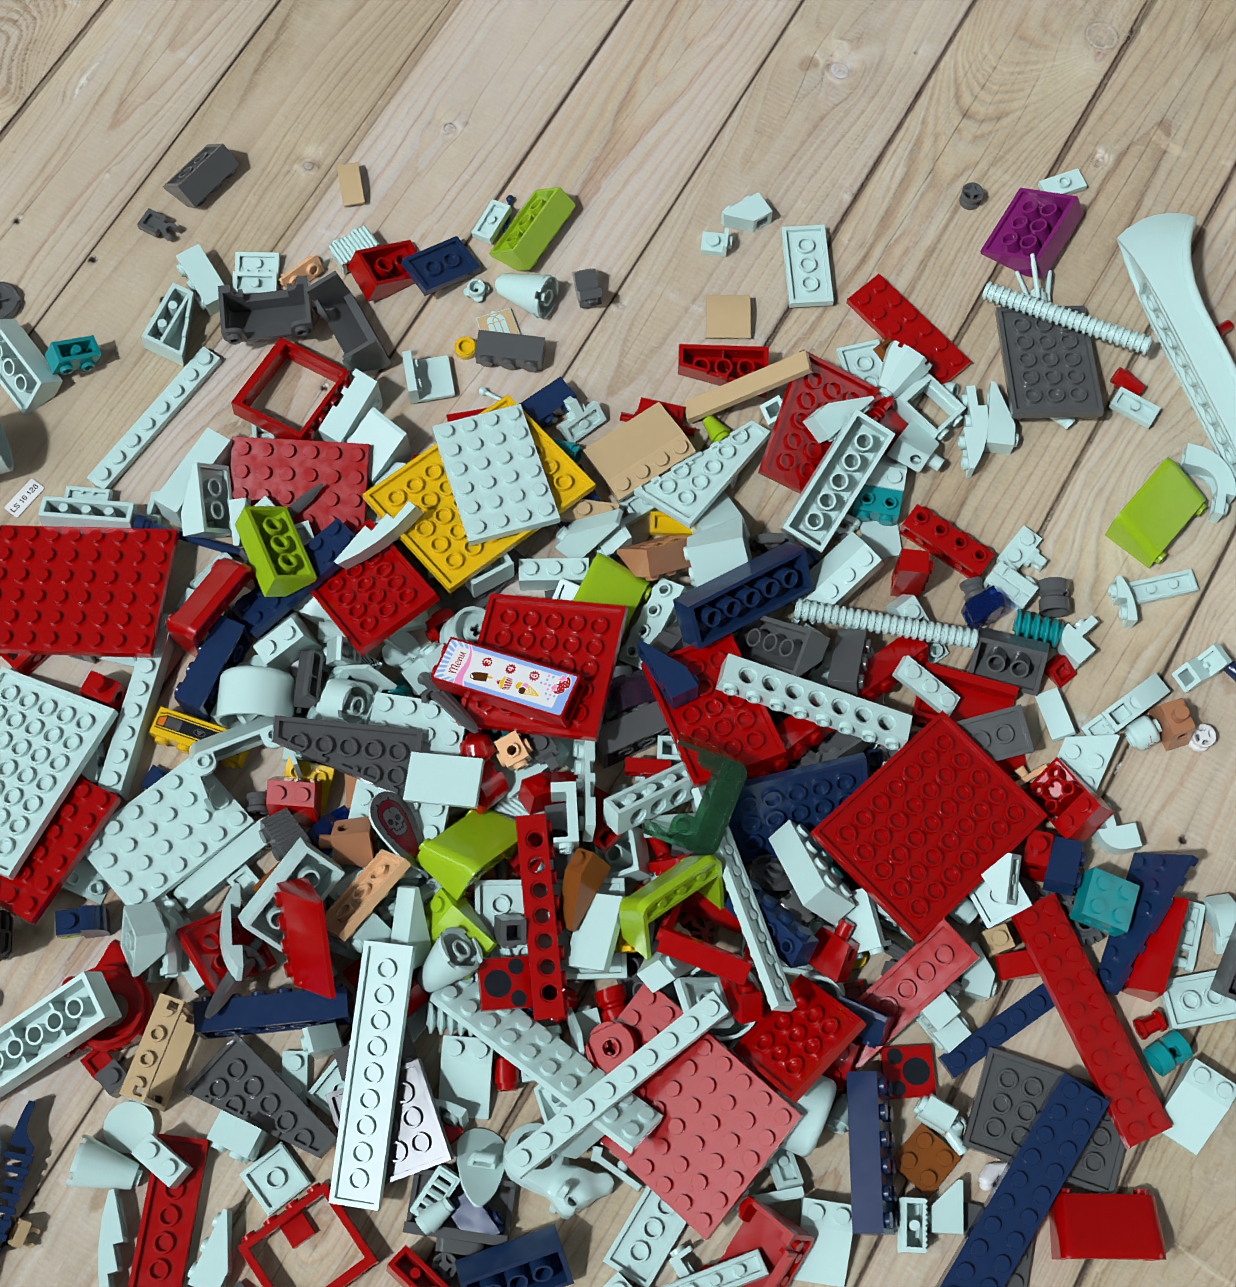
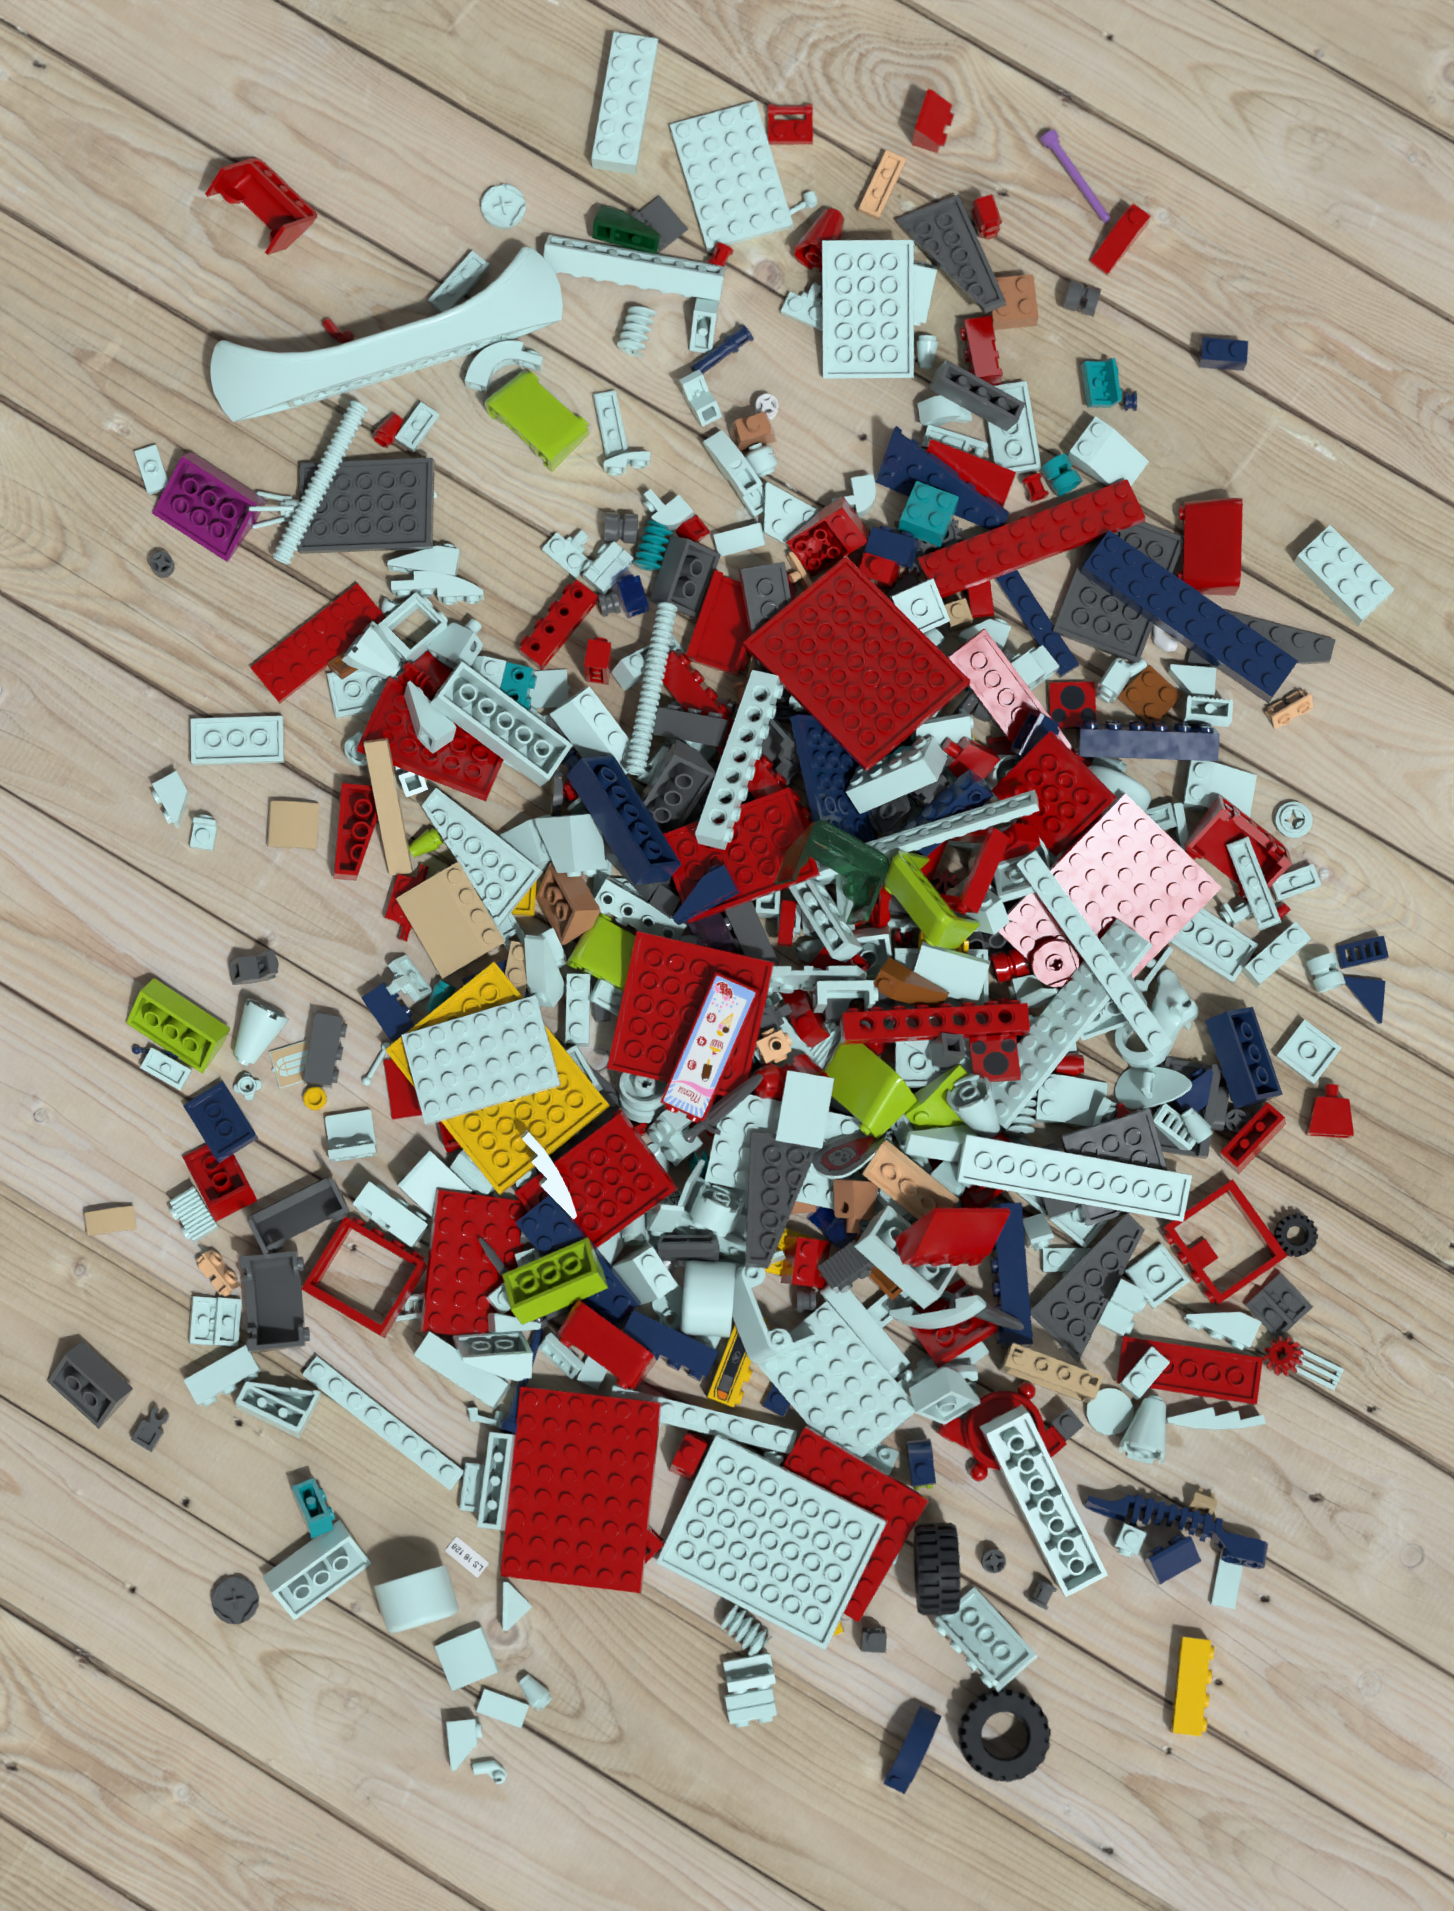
camera: 90 degrees left, 10 degrees up
light aqua plate [892,655,960,717] -> none
light aqua slope [981,853,1022,905] -> none

